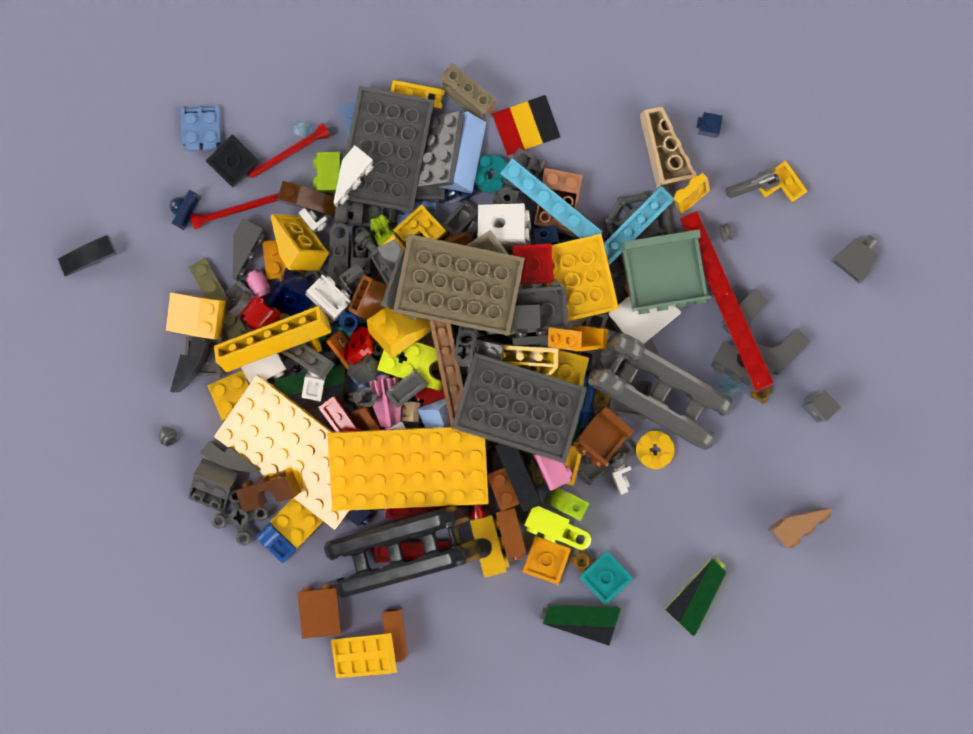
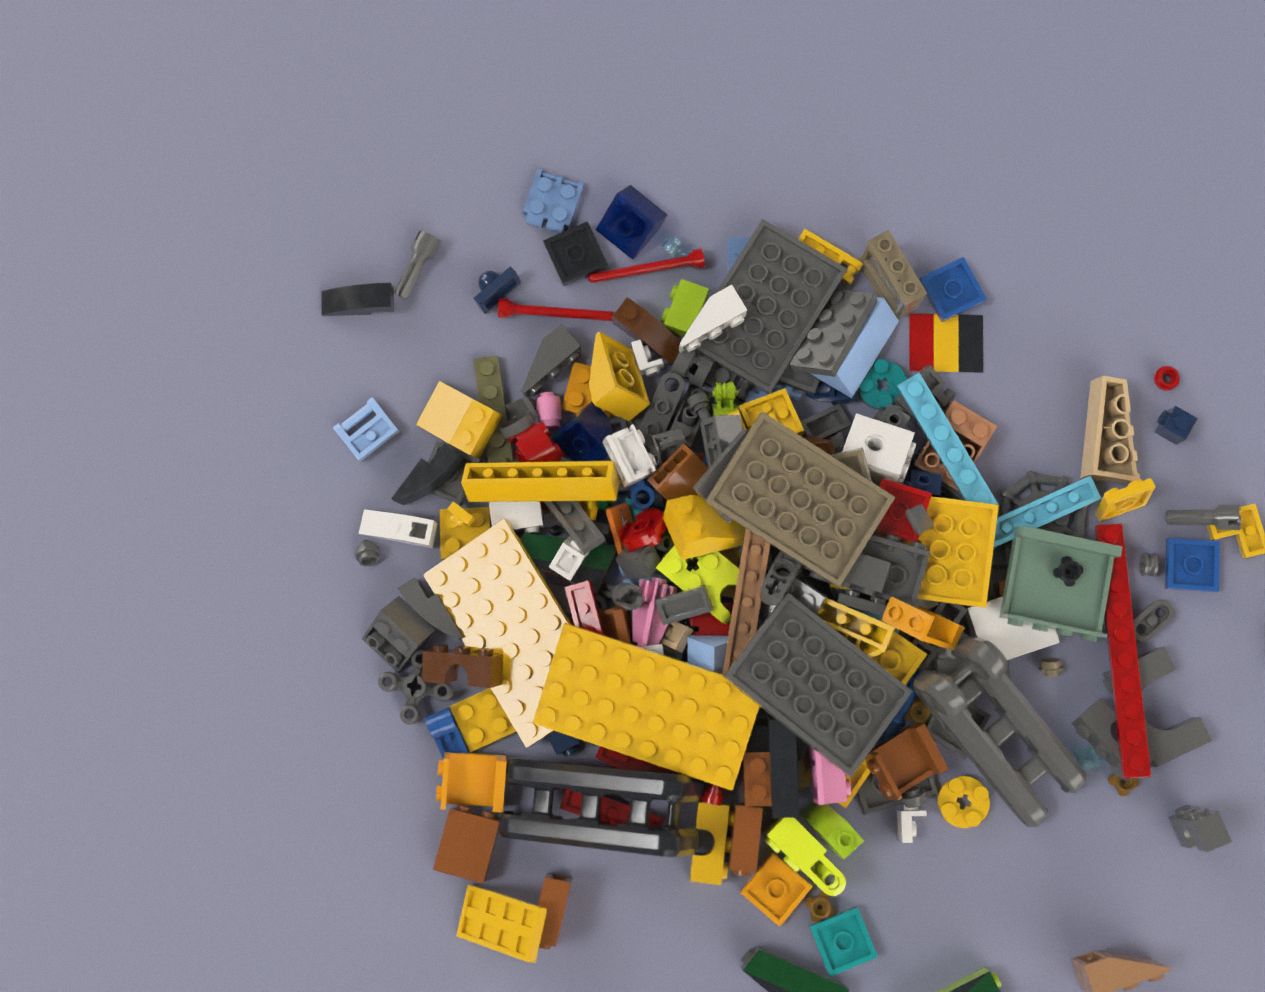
camera: 25 degrees right, 5 degrees down
none -> light blue plate [333,397,399,462]
none -> white slope [359,509,438,549]
none -> dark grey piece [394,230,441,299]
none -> light orange panel [436,752,507,812]
none -> yellow plate [447,501,475,528]
none -> clear blue slope [595,185,668,260]
none -> dark grey slope [905,504,934,535]
none -> blue plate [919,257,987,323]
none -> dark tan plate [1038,658,1064,677]
none -> black plate [1053,556,1083,587]
none -> dark grey plate [1133,600,1175,642]
none -> red plate [1154,366,1180,391]
none -> blue plate [1165,538,1220,592]

